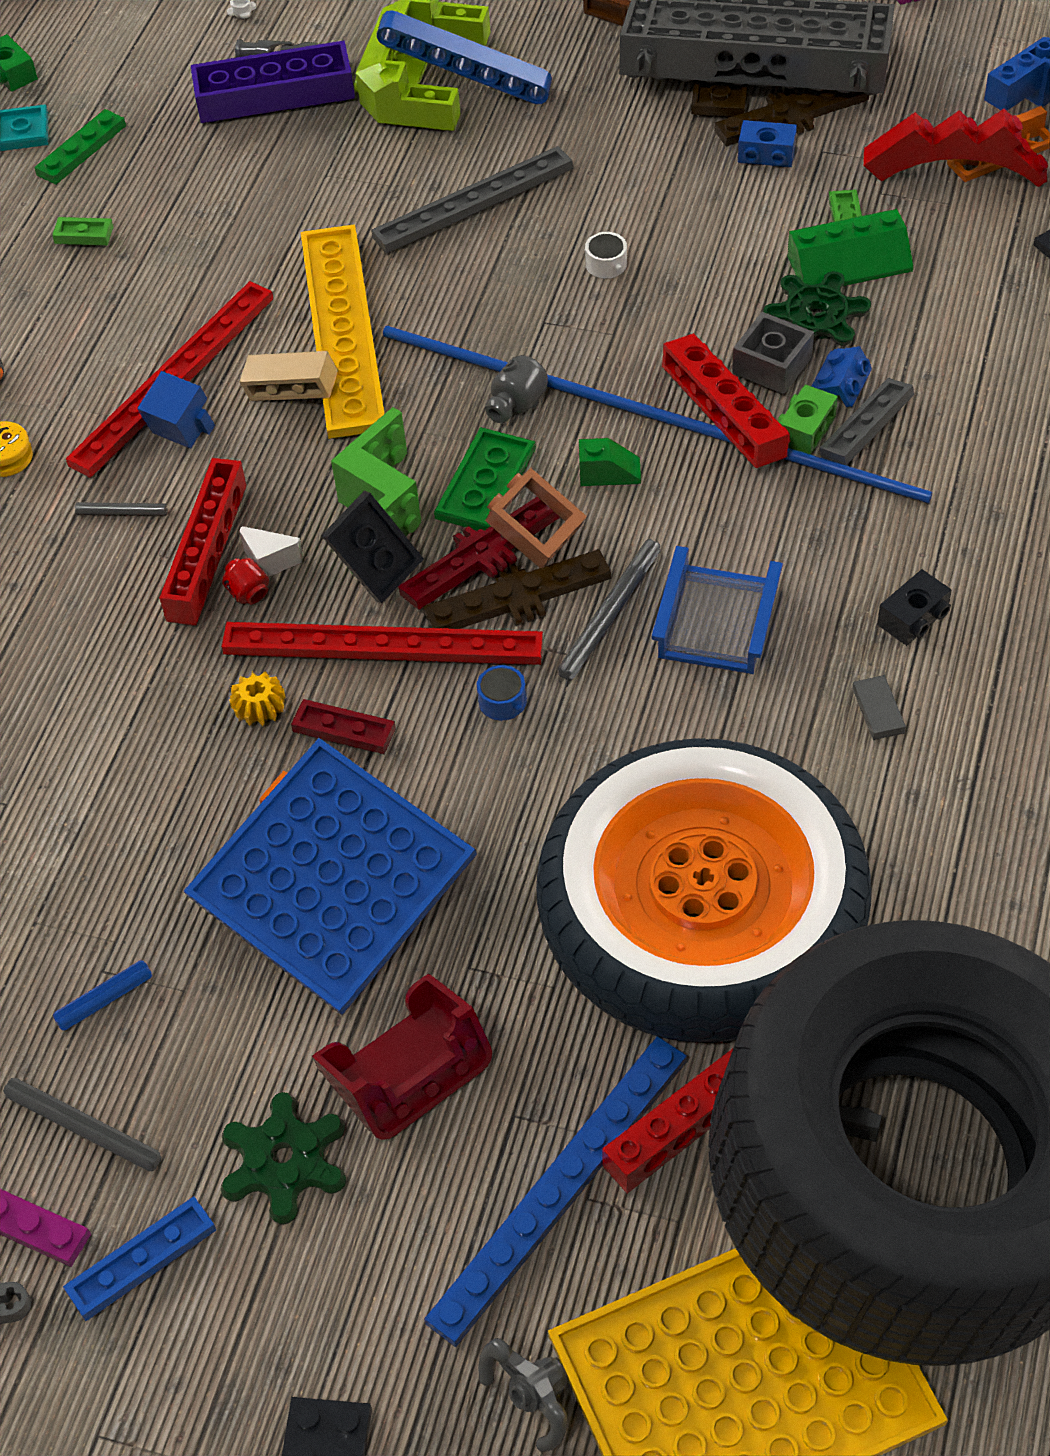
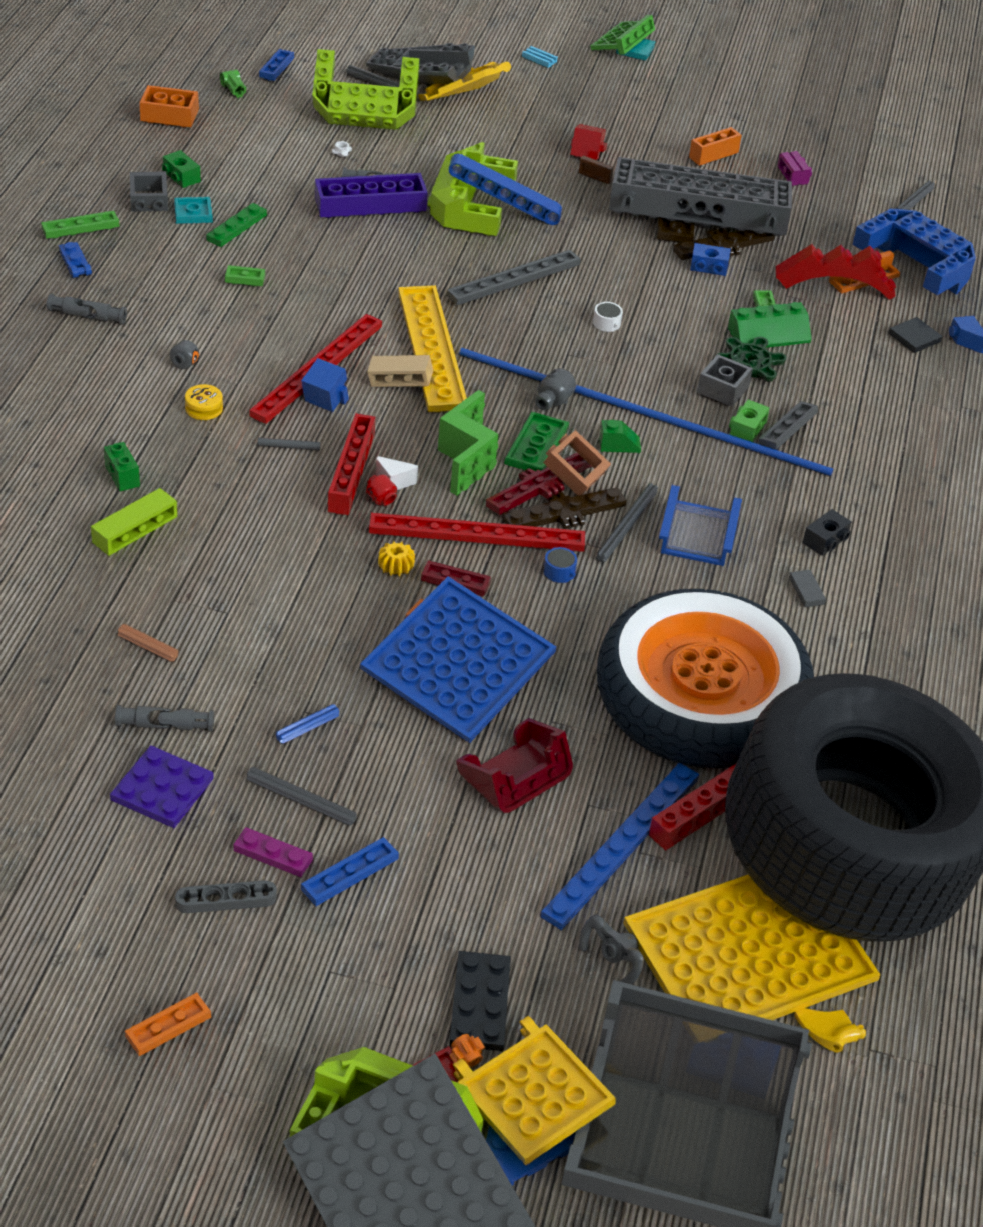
camera: 10 degrees left, 10 degrees down
dark green plate [221,1092,346,1225] -> none
black plate [321,491,424,604] -> none
red brick [662,333,790,468] -> none
blue bracket [811,346,872,407] -> none

